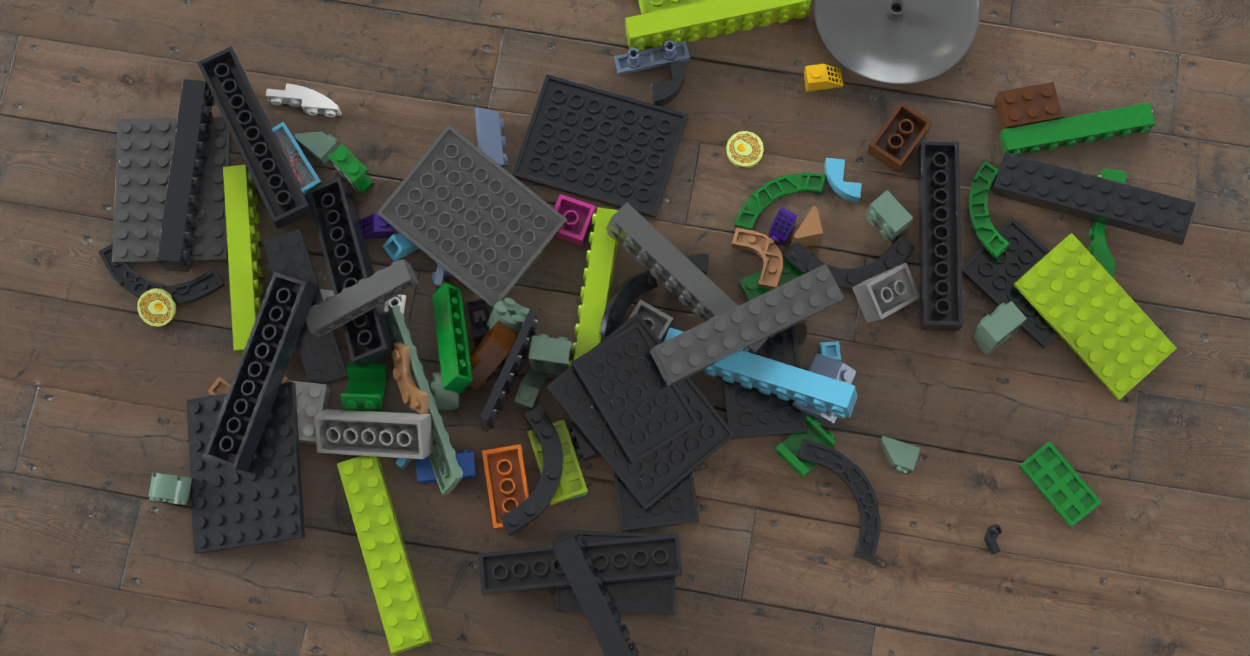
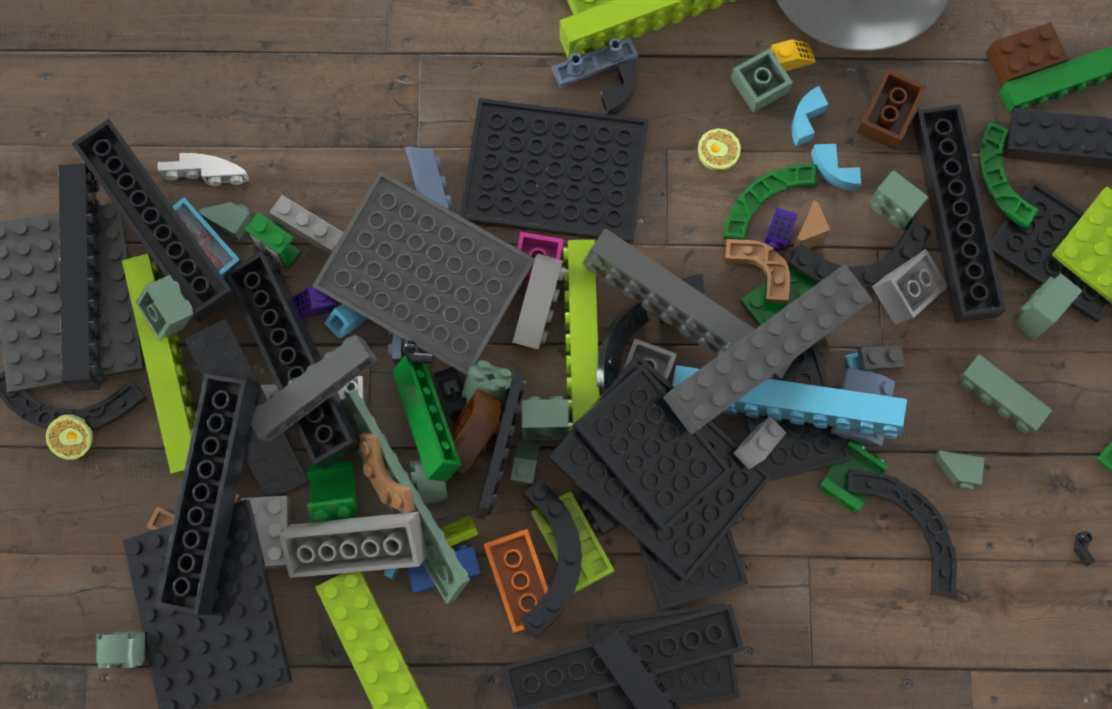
camera: 15 degrees left, 0 degrees up
none -> sand green brick [136,275,193,341]
none -> light grey brick [269,195,344,255]
none -> black arm [403,340,433,364]
none -> lime plate [440,515,478,547]
none -> light grey brick [513,254,566,349]
none -> sand green brick [731,48,793,113]
none -> light grey brick [734,416,786,469]
none -> medium azure brick [792,86,828,147]
none -> dark grey plate [857,345,905,371]
none -> sand green brick [958,354,1052,435]

